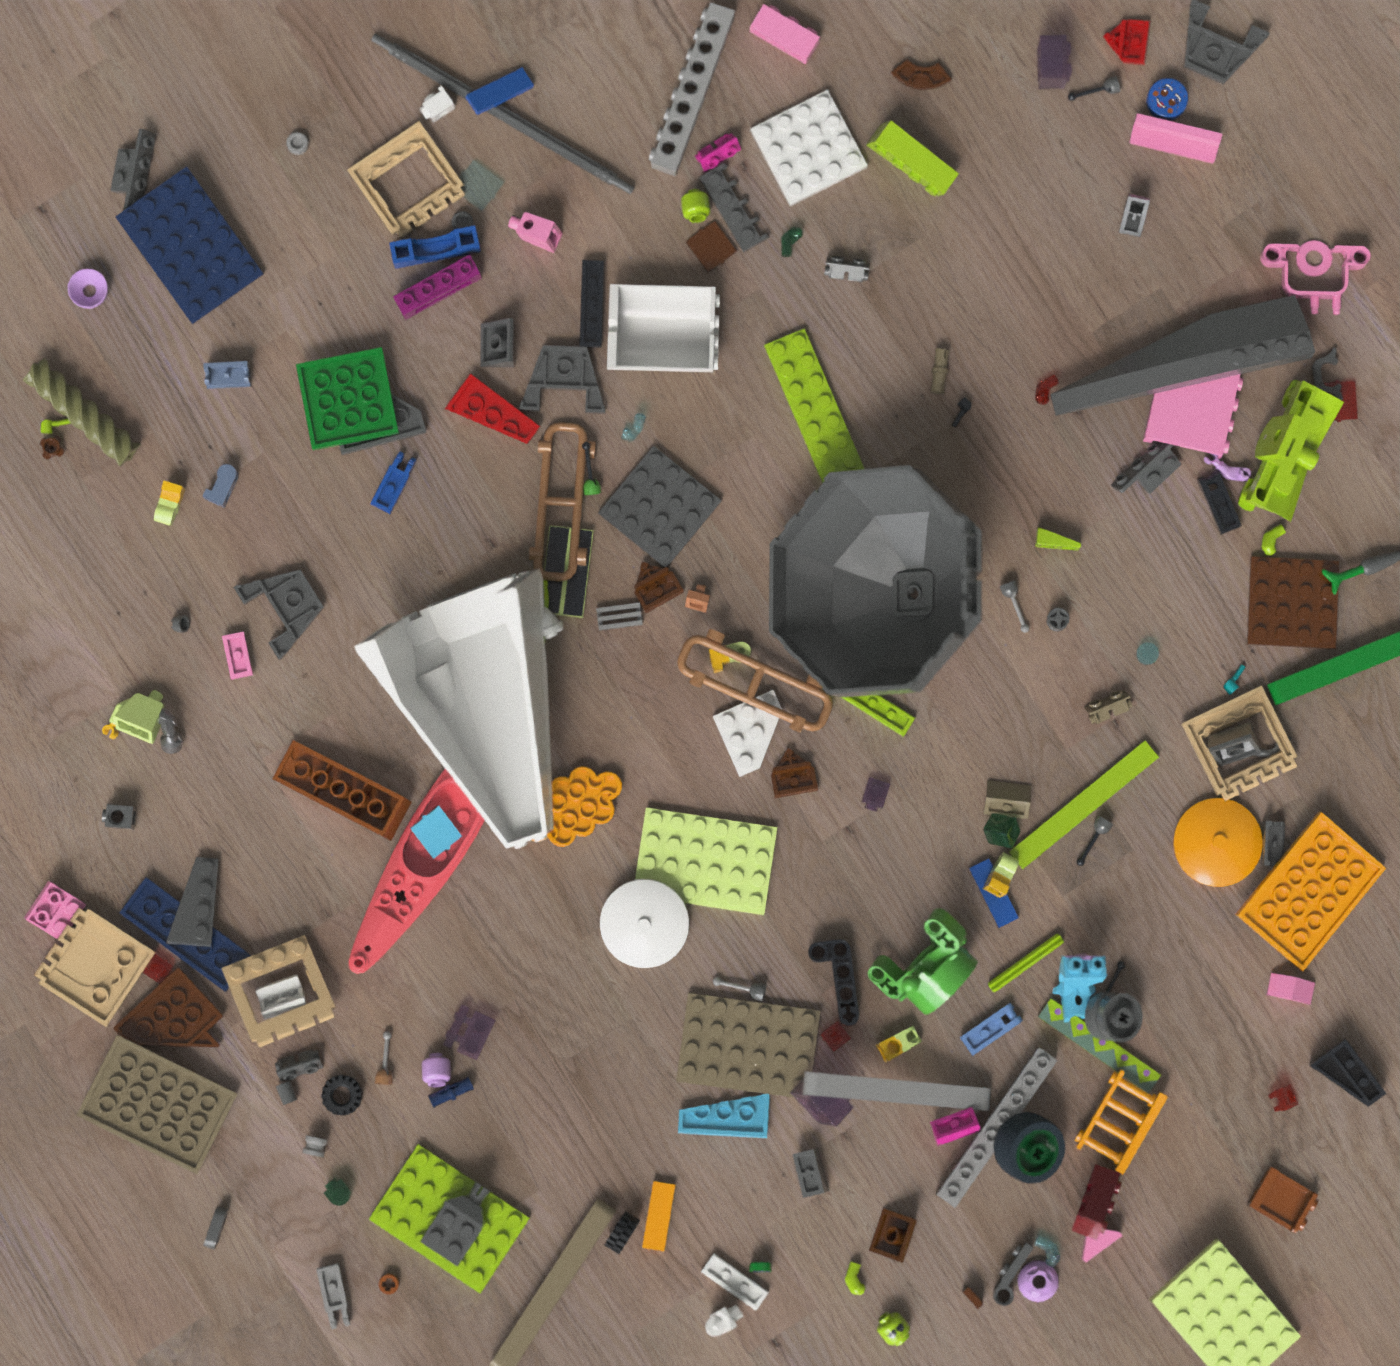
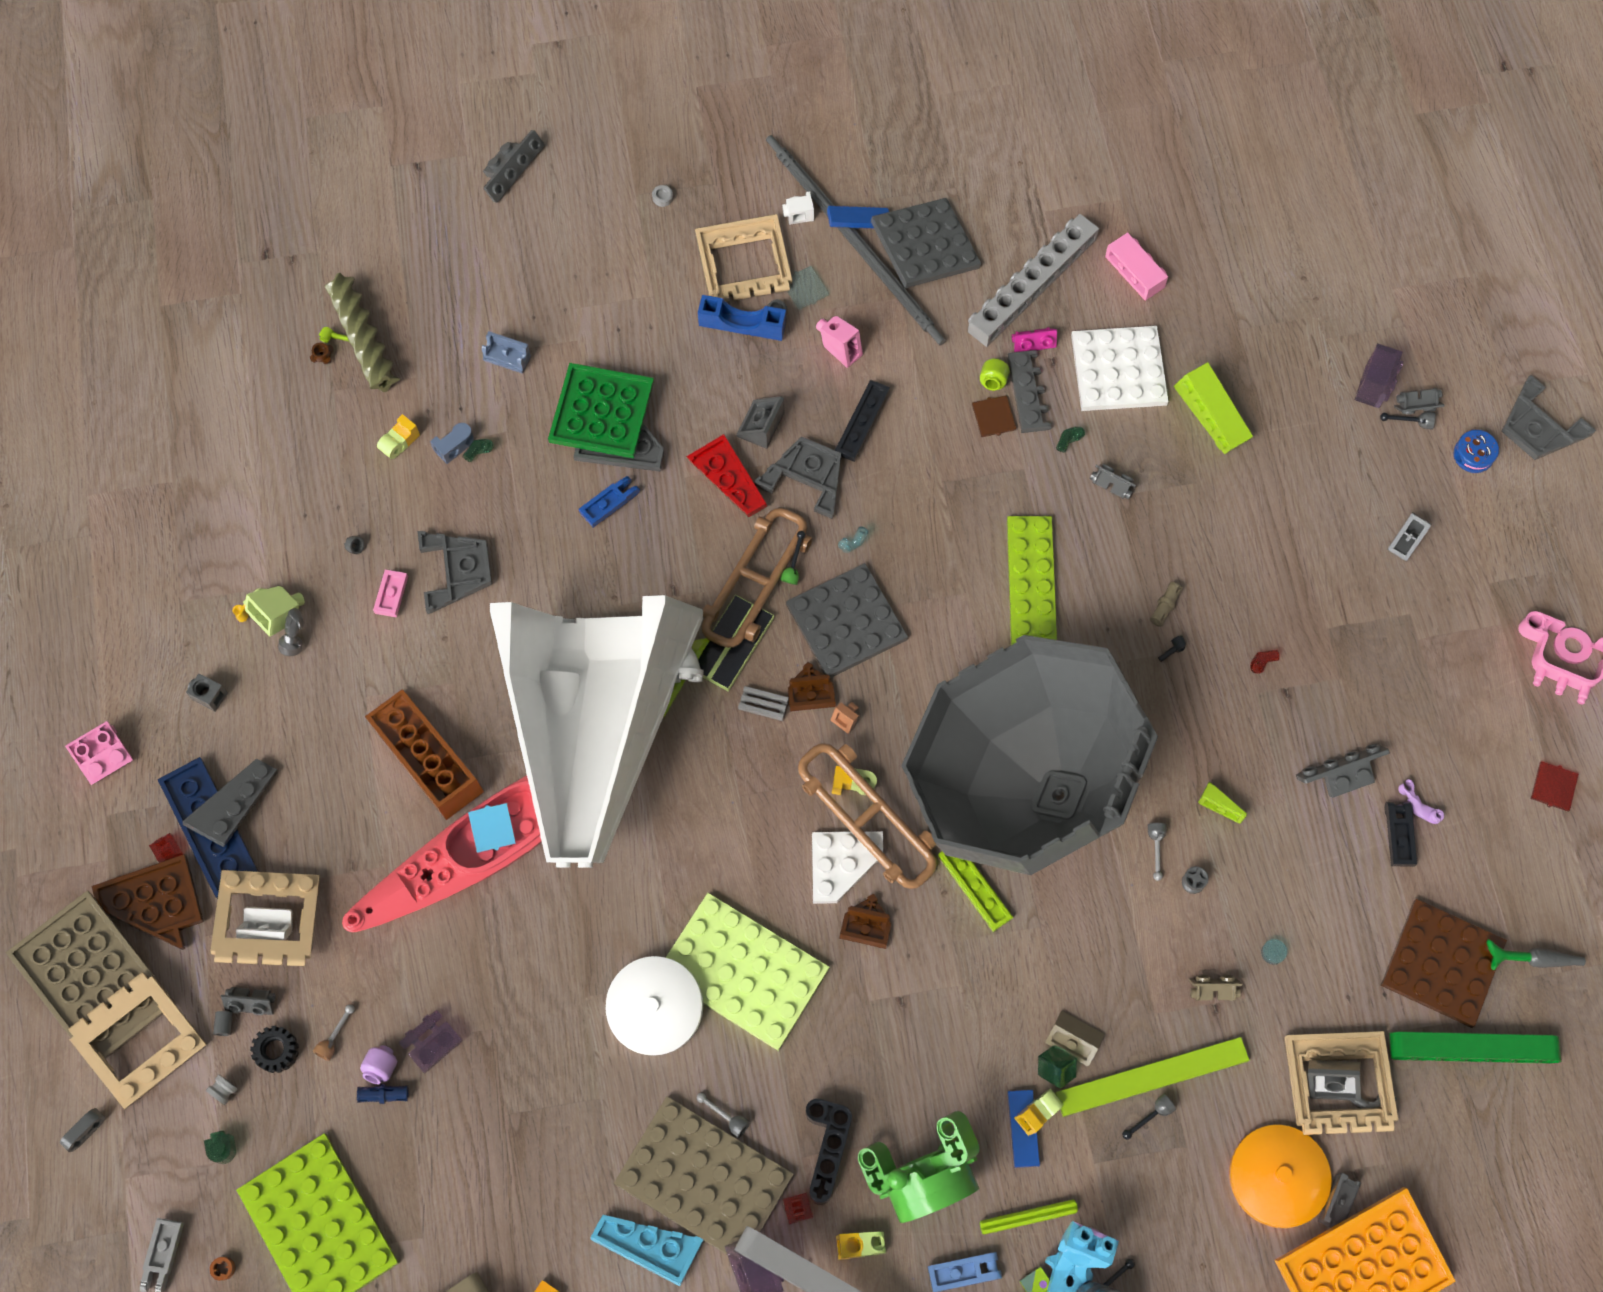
camera: 20 degrees right, 15 degrees down
tan hinge [34,908,156,1027] -> none
lavender piece [68,269,108,309] -> none
dark blue plate [115,166,264,325] -> none
magenta brick [393,255,482,320] -> none
dark grey plate [420,1181,490,1266] -> none
light orange plate [532,766,622,847] -> none
white cylinder [607,284,720,372] -> none
clear purple bracket [861,777,890,812] -> none
reddish brown tile [891,59,952,90] -> none
dark grey wedge [1050,295,1315,416] -> none
red slope [1103,19,1151,65] -> none
bright pink panel [1130,113,1222,163] -> none
bright pink panel [1143,374,1243,459] -> none
teal hand [1224,664,1246,694] -> none
lime piece [1238,380,1344,522] -> none
lime arm [1261,524,1286,556] -> none
dark grey helmet [1312,348,1343,401] -> none
none -> tan hinge [68,972,207,1109]
none -> clear green arm [462,439,494,462]
none -> dark grey plate [871,198,981,288]
none -> dark grey hinge [1394,388,1444,414]

